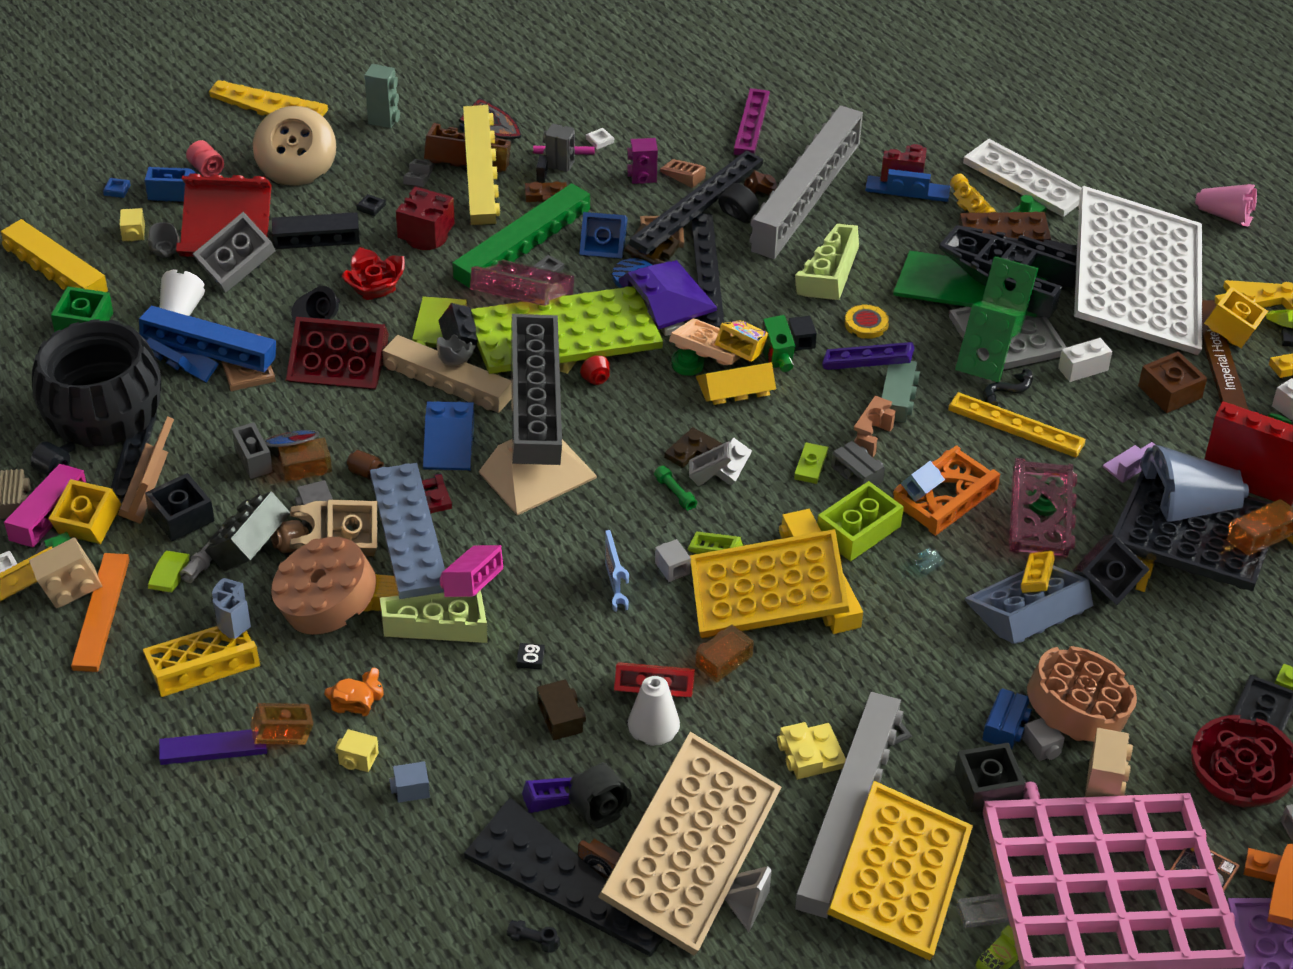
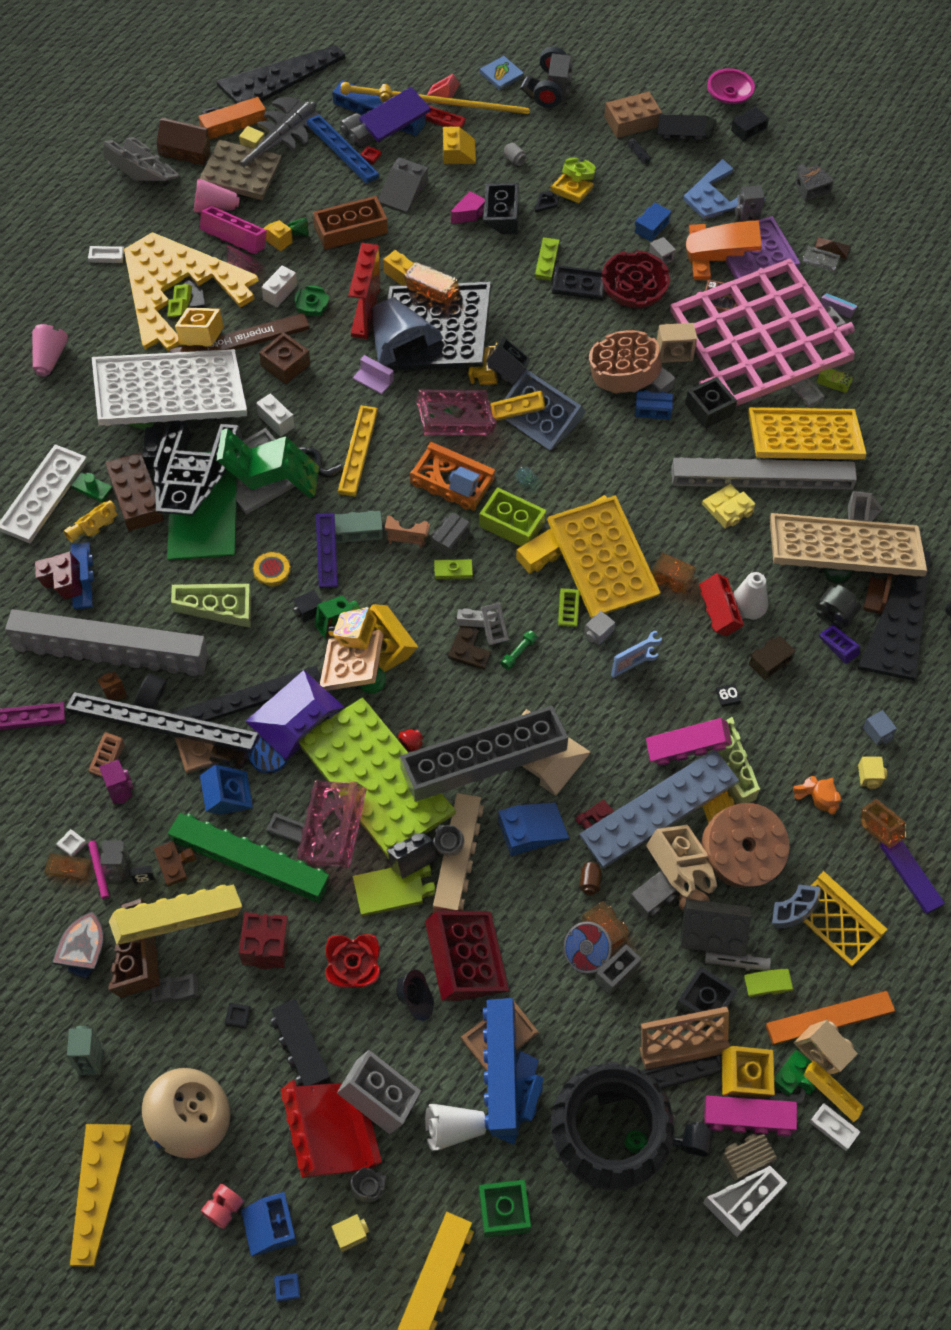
camera: 110 degrees left, 15 degrees up
none -> clear orange plate [44,853,91,881]

